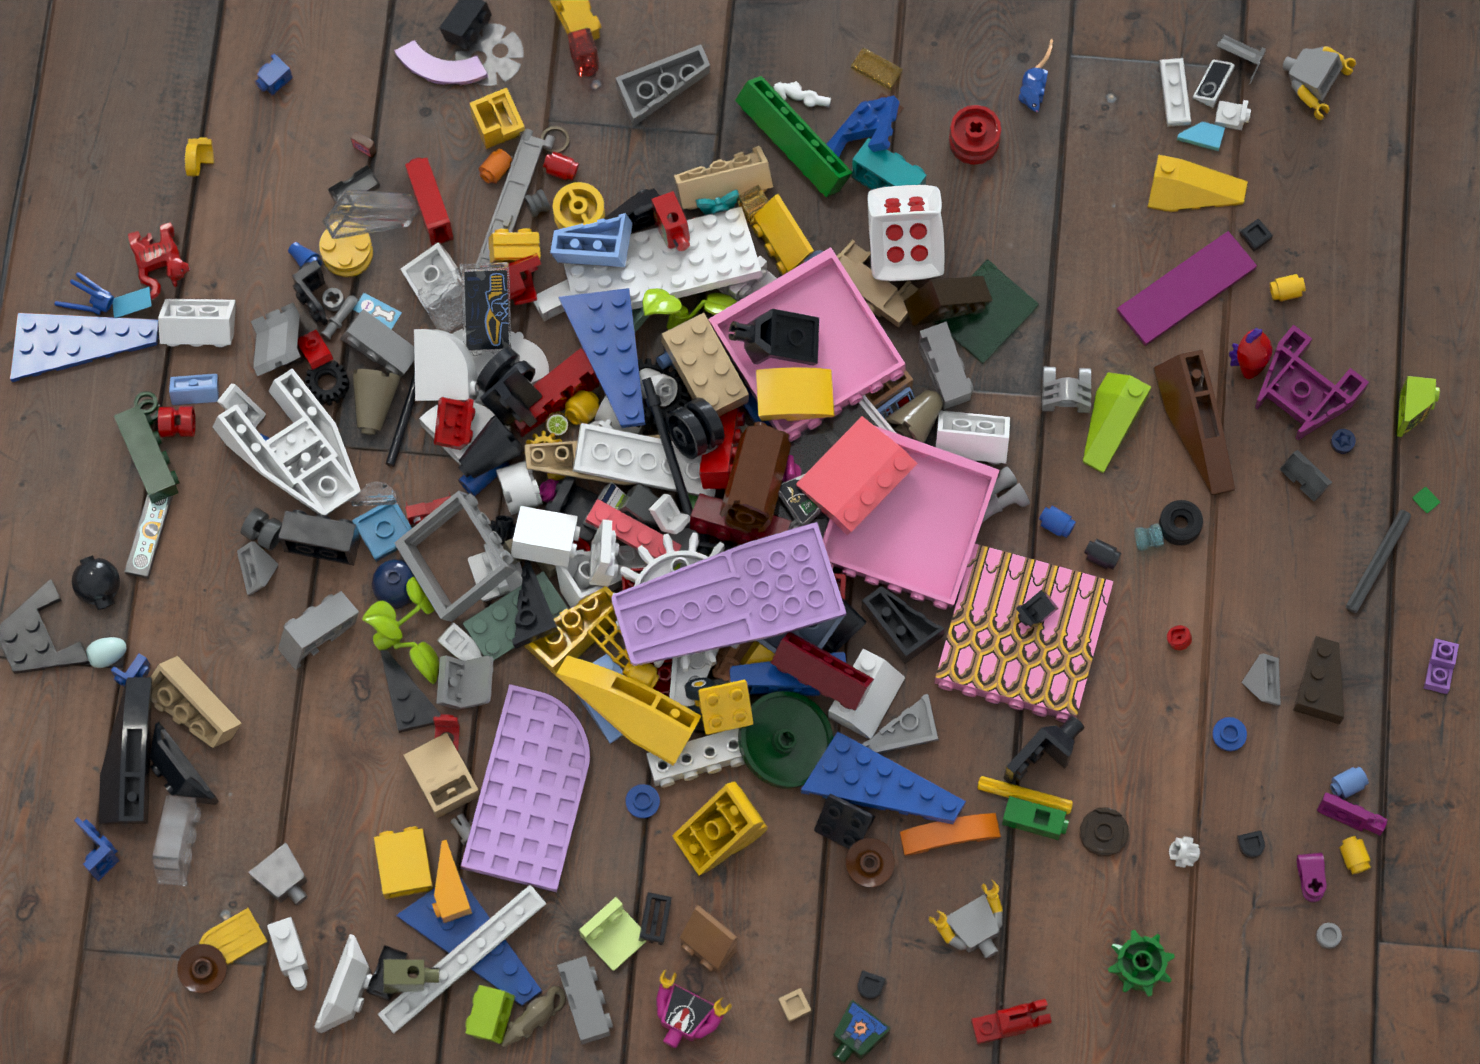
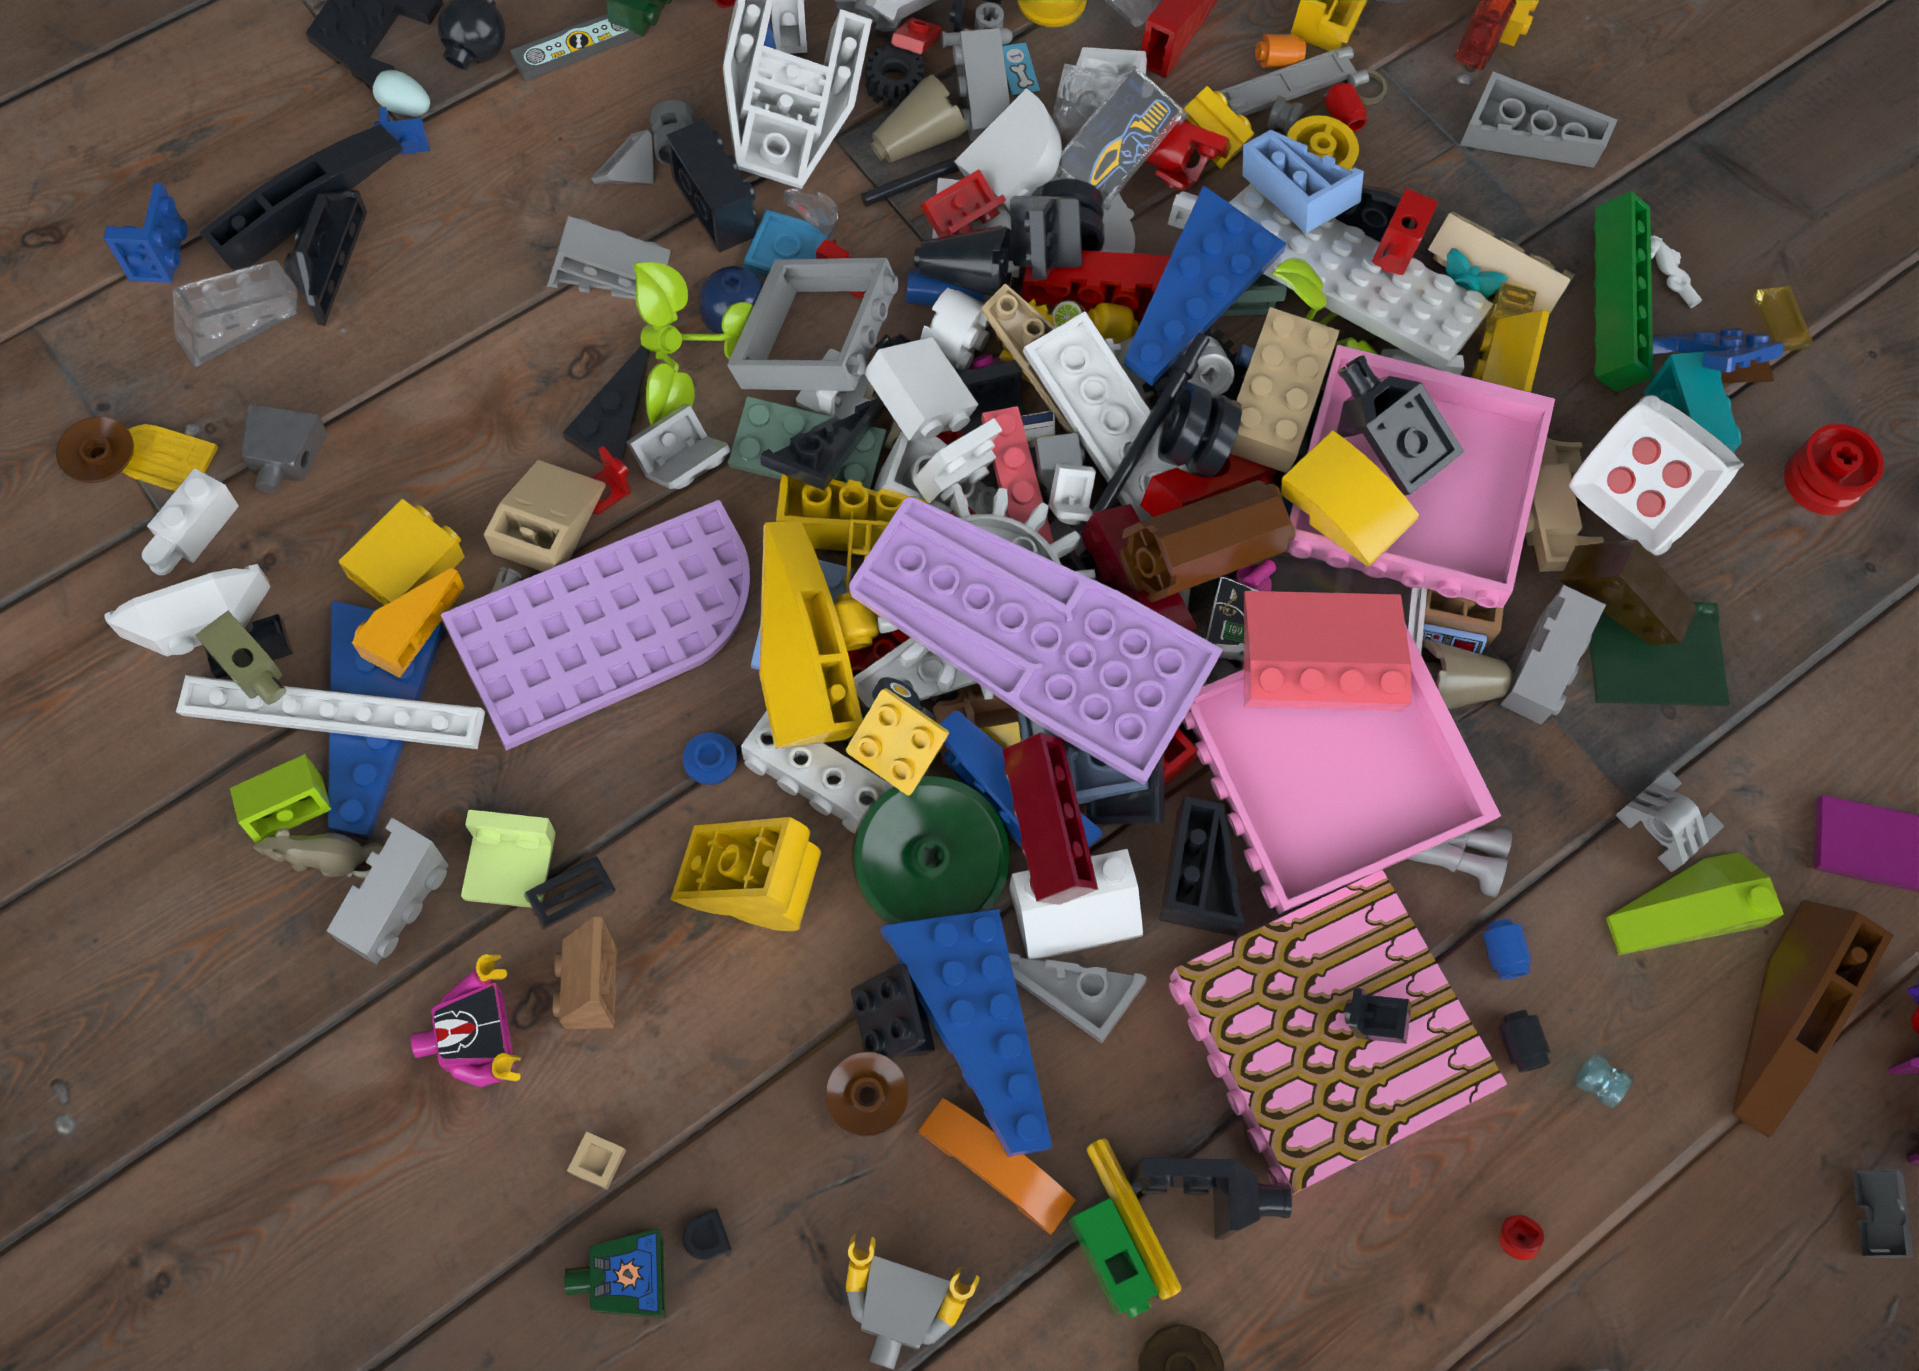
camera: 40 degrees right, 5 degrees down
tan wedge [151,656,242,748] -> none
white plate [437,622,482,661] -> none
white slope [936,410,1010,465] -> none
black tyre [1159,500,1203,546] -> none

